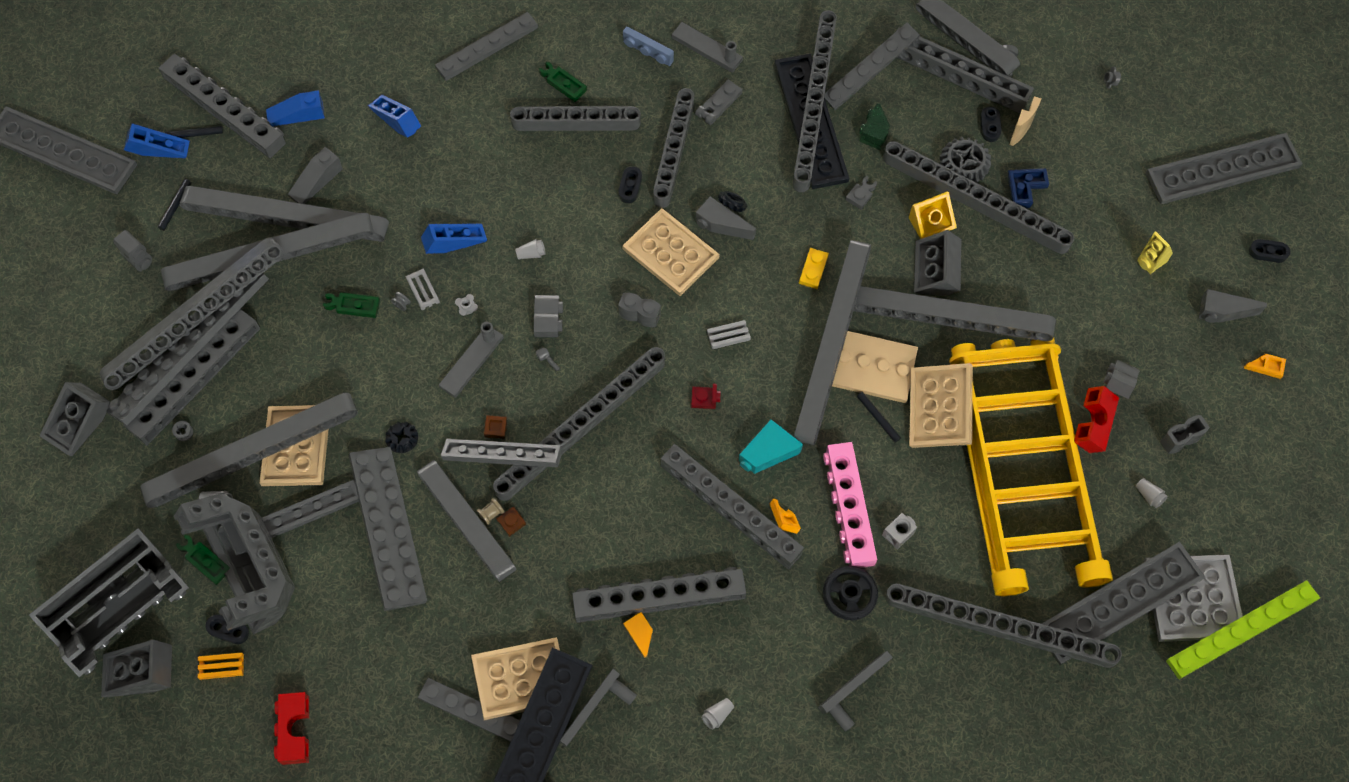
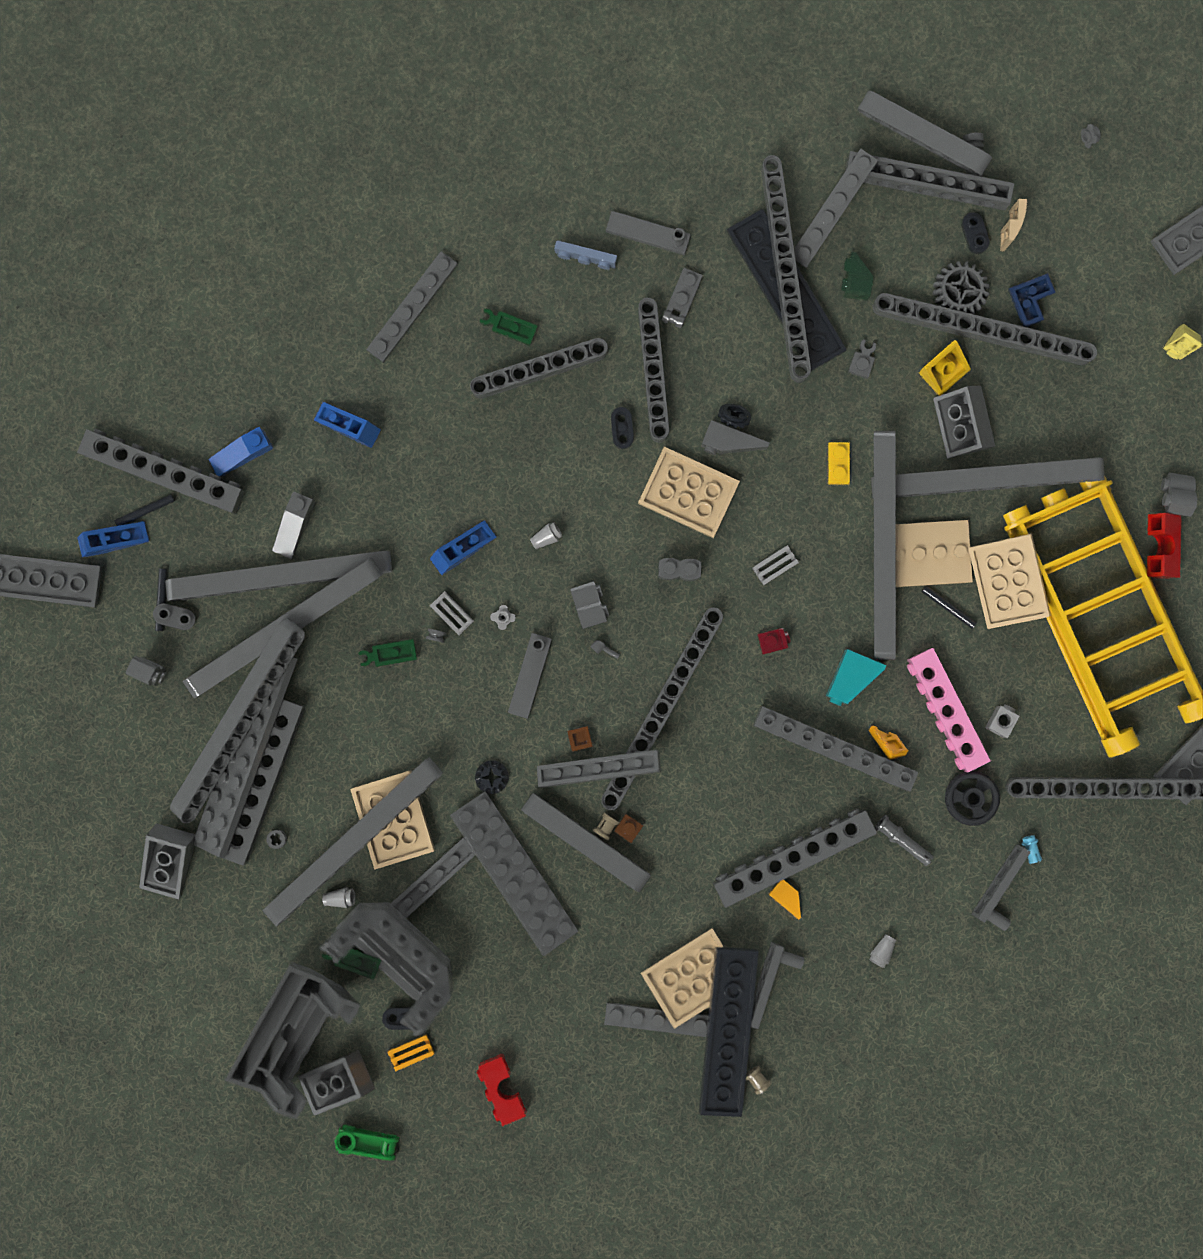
camera: 10 degrees left, 20 degrees up
none -> dark grey plate [153,604,195,630]
none -> green piece [335,1124,399,1160]
none -> dark grey pin [875,815,934,866]
none -> medium azure pin [1021,835,1042,864]

